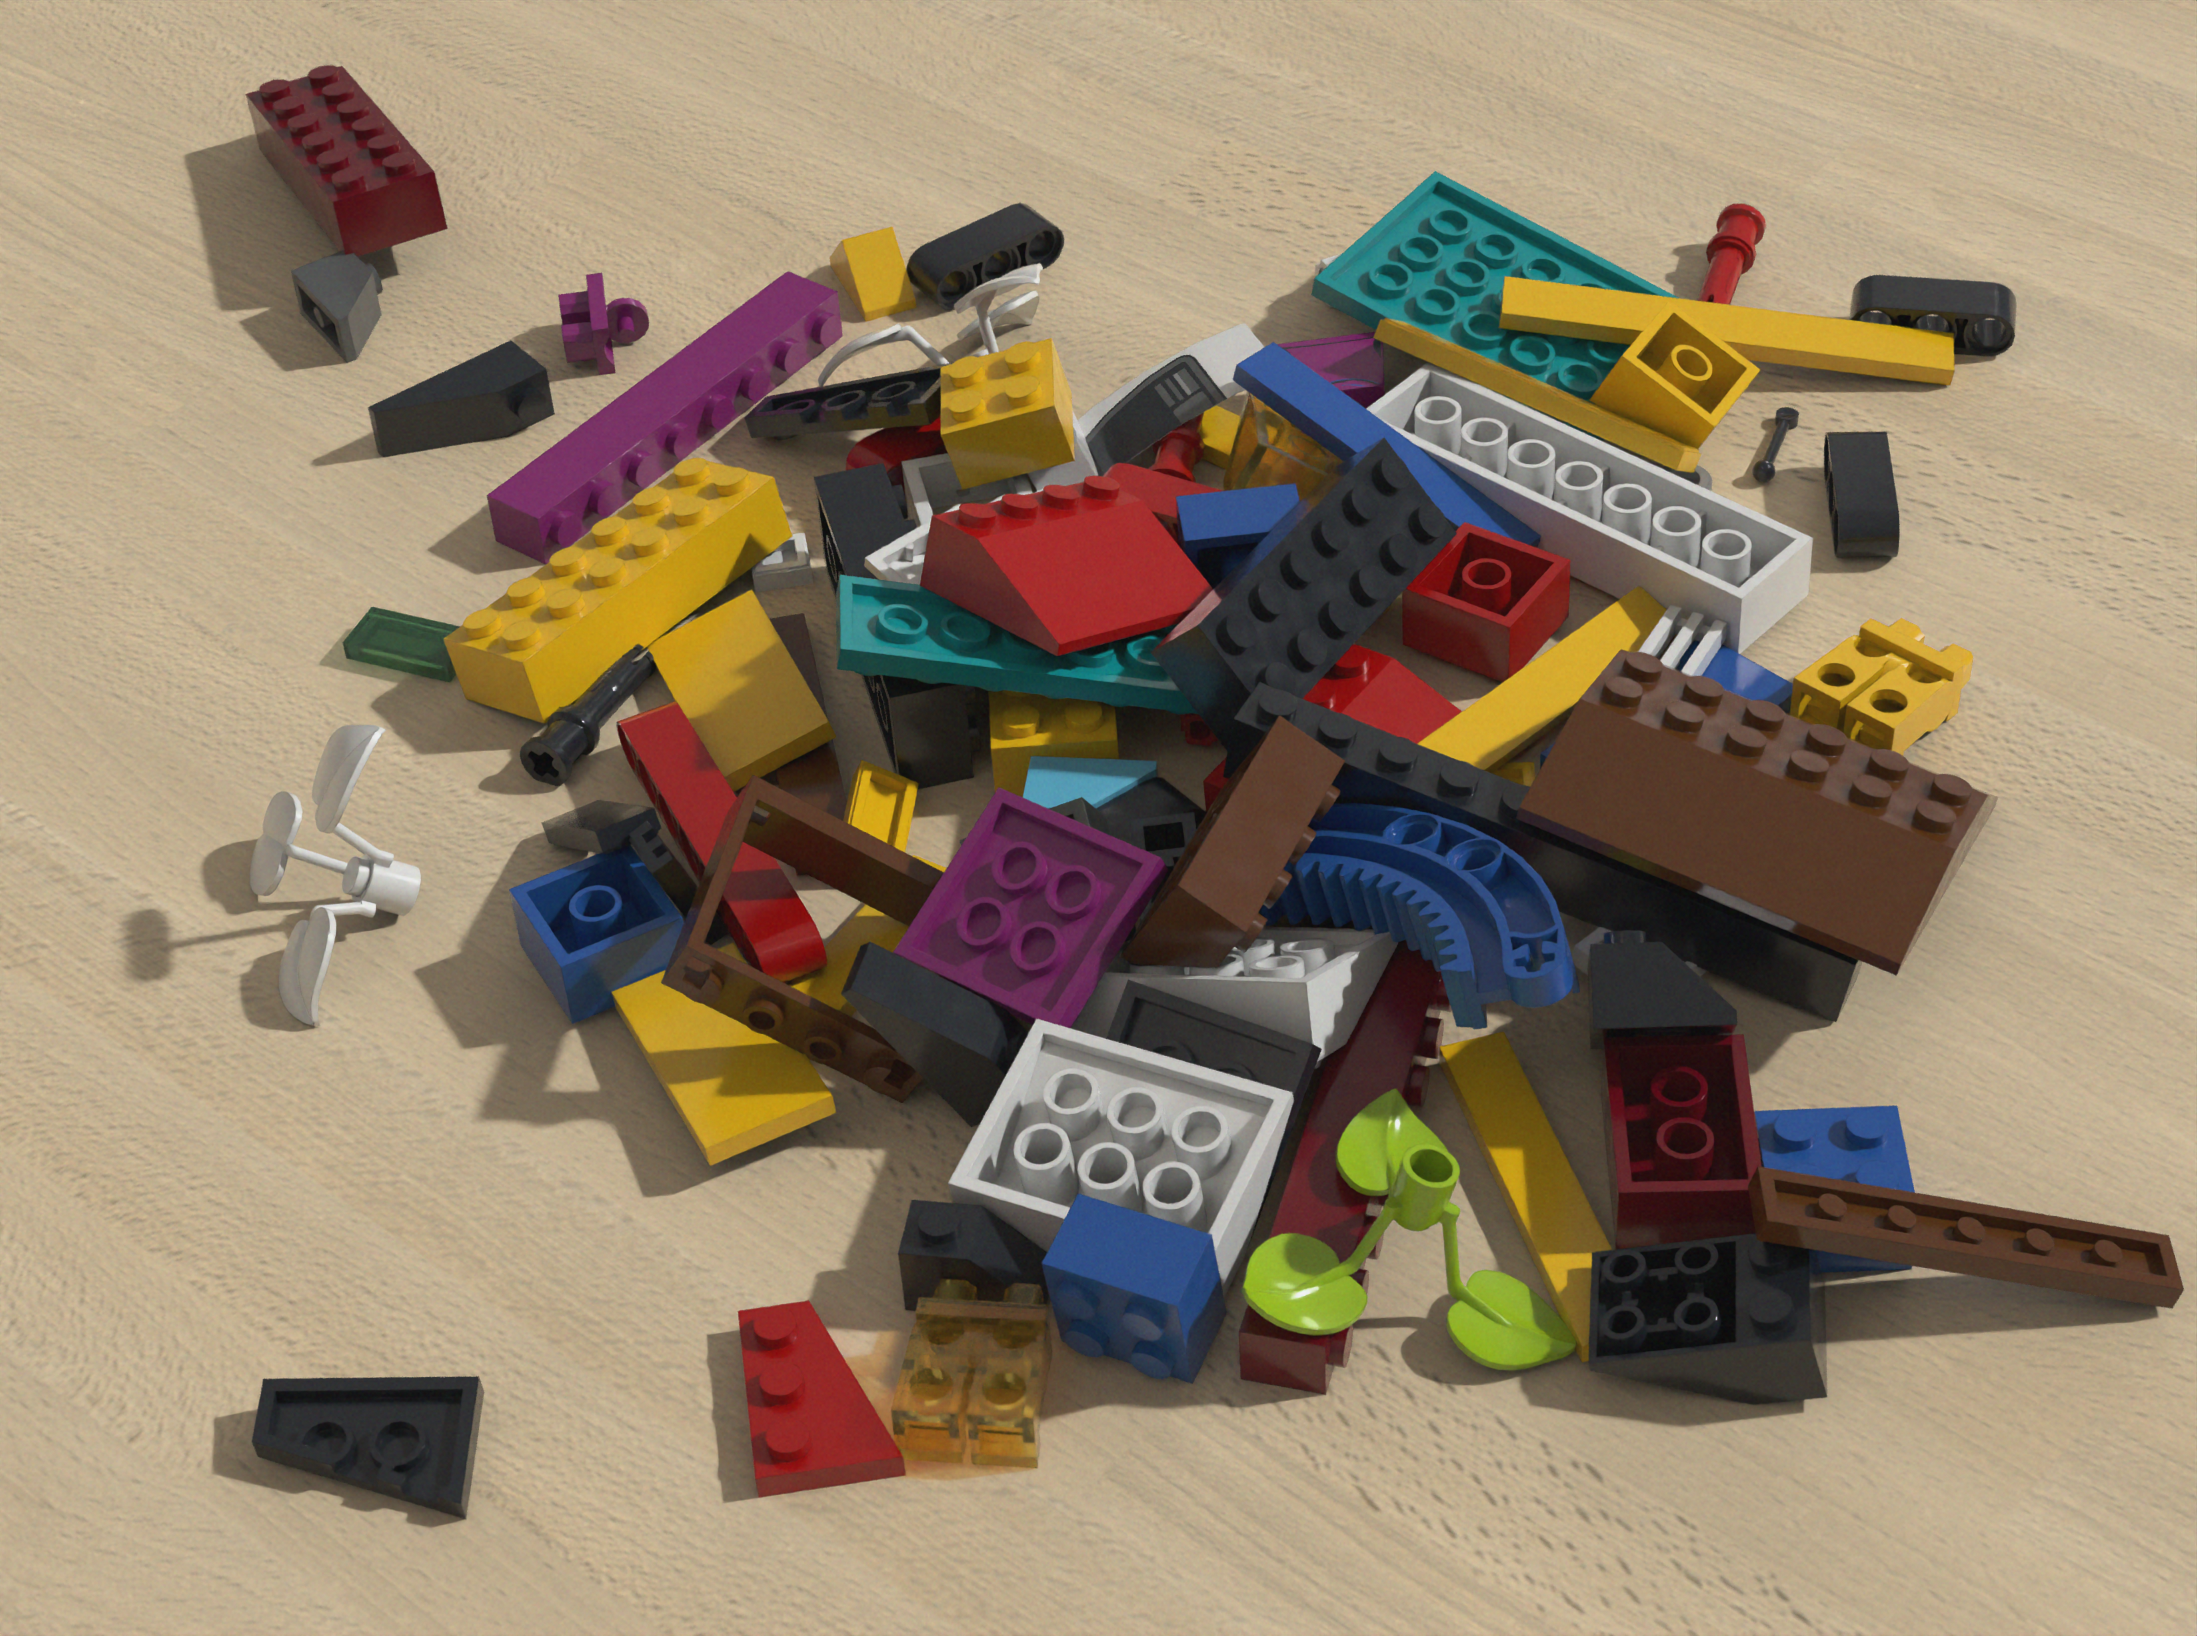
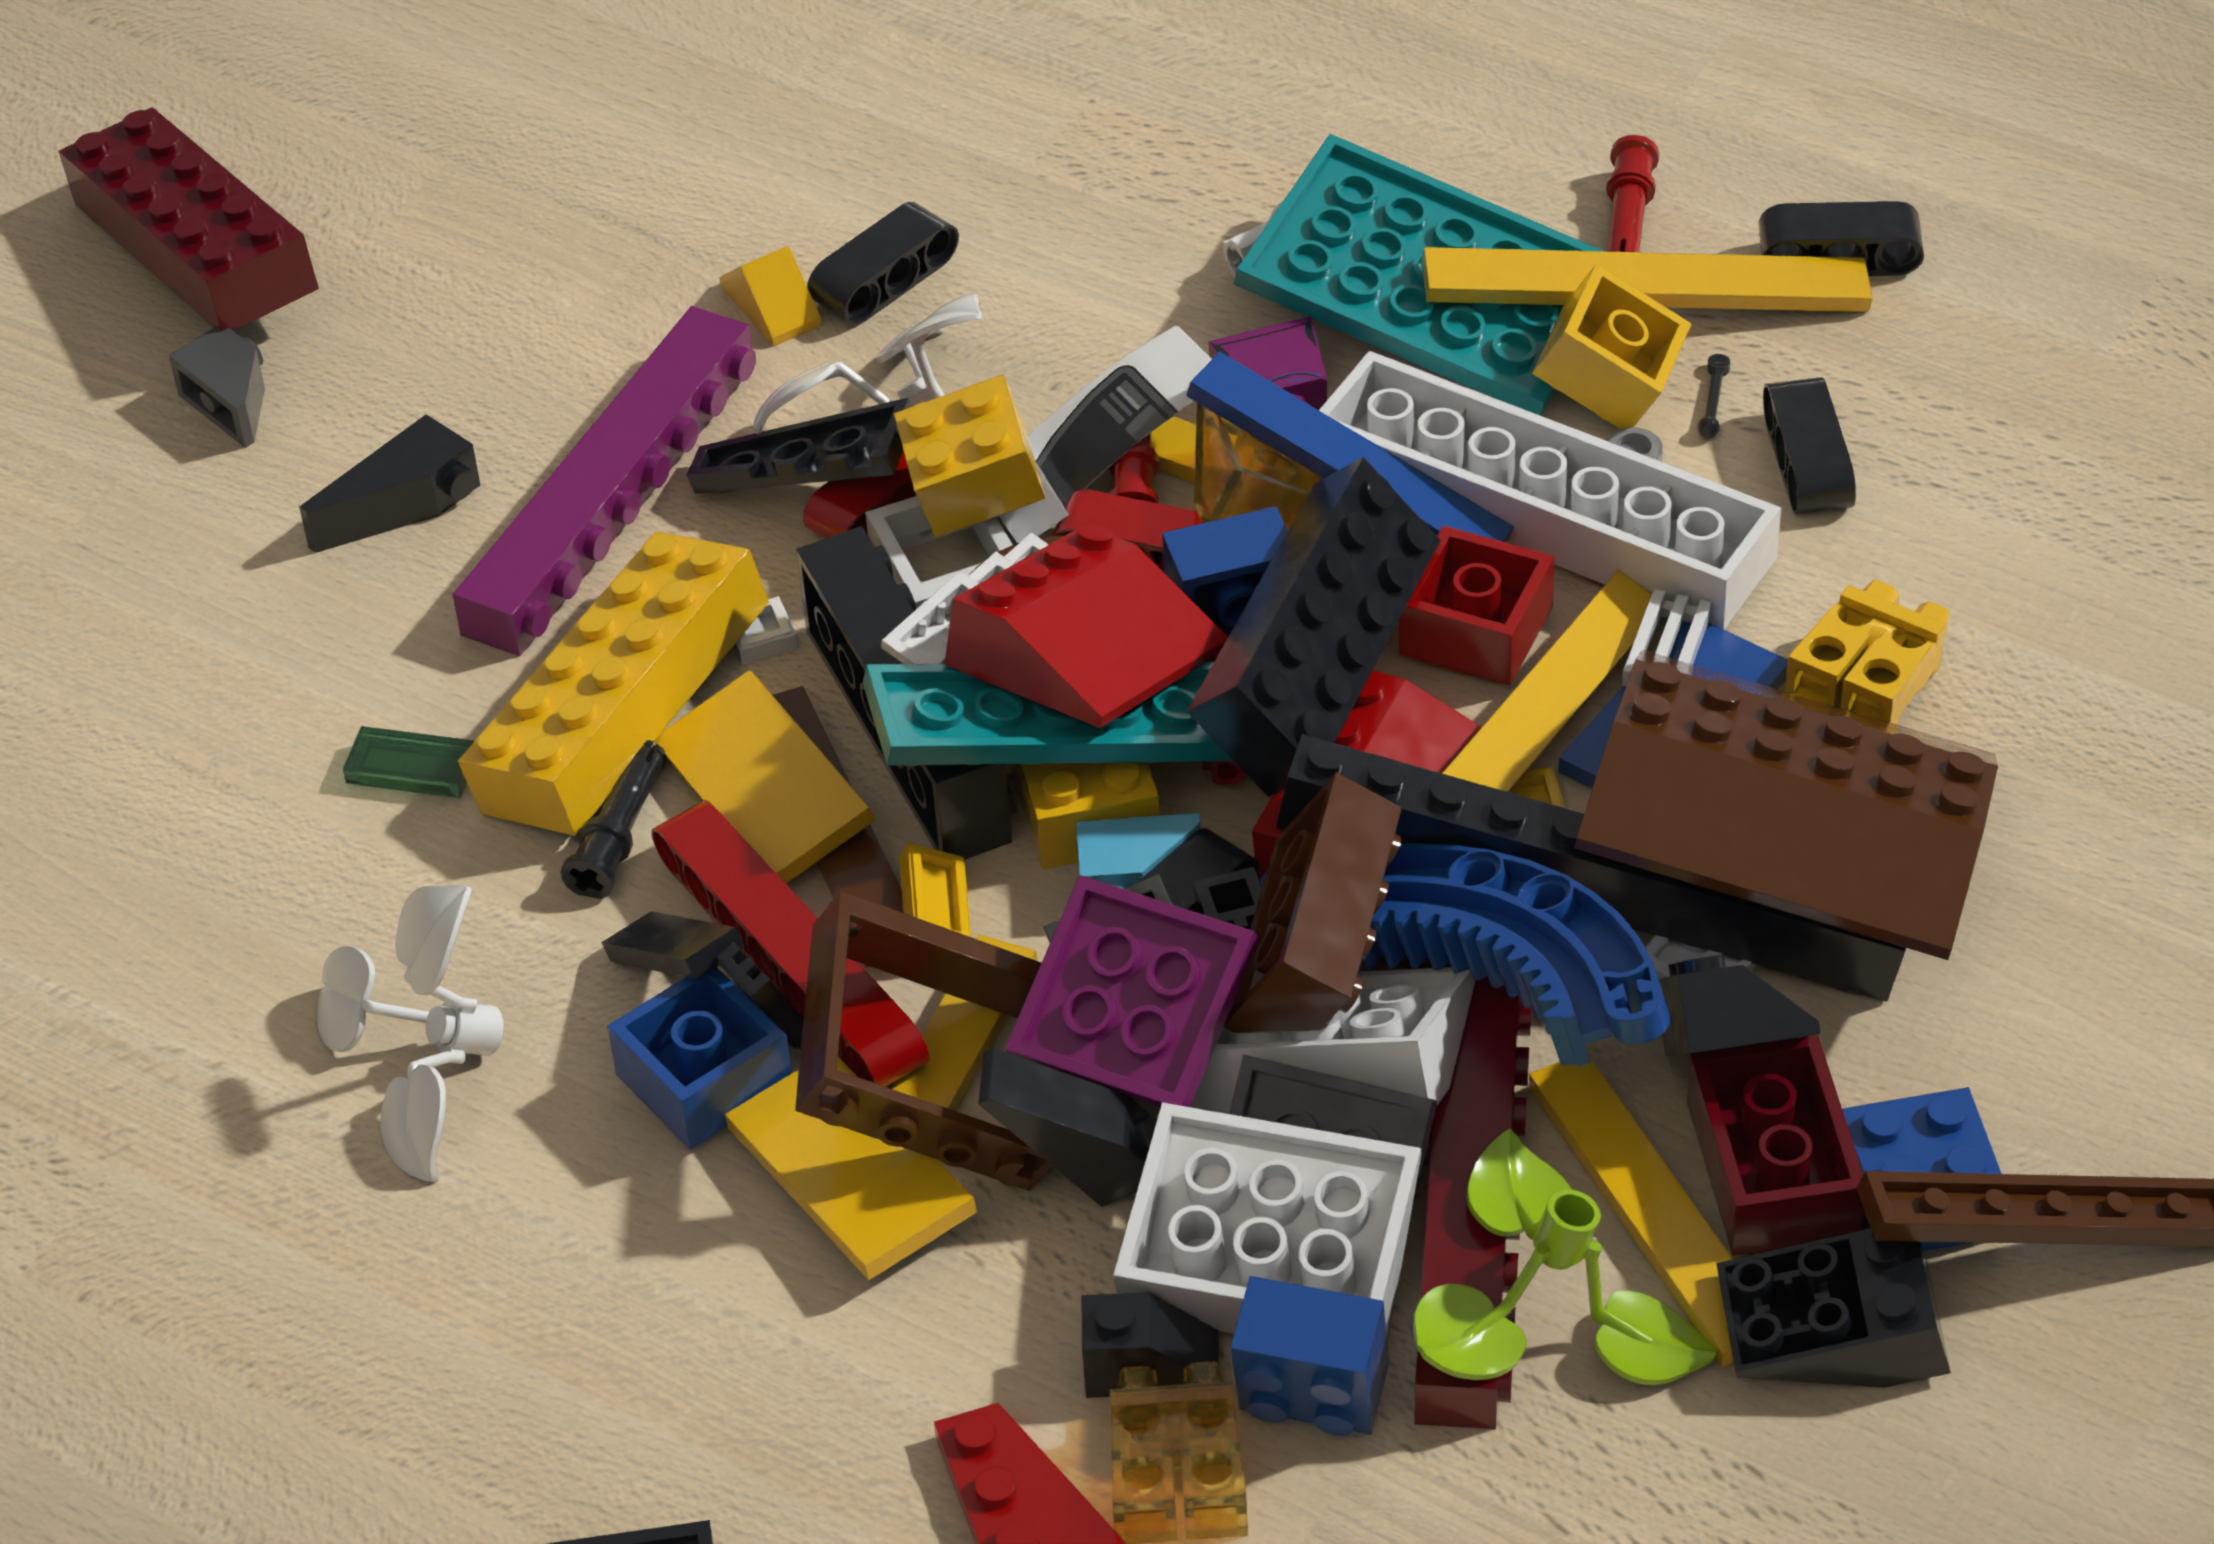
camera: 10 degrees left, 5 degrees up
magenta hips [558,273,649,375] -> none
yellow tile [1373,318,1702,473] -> none

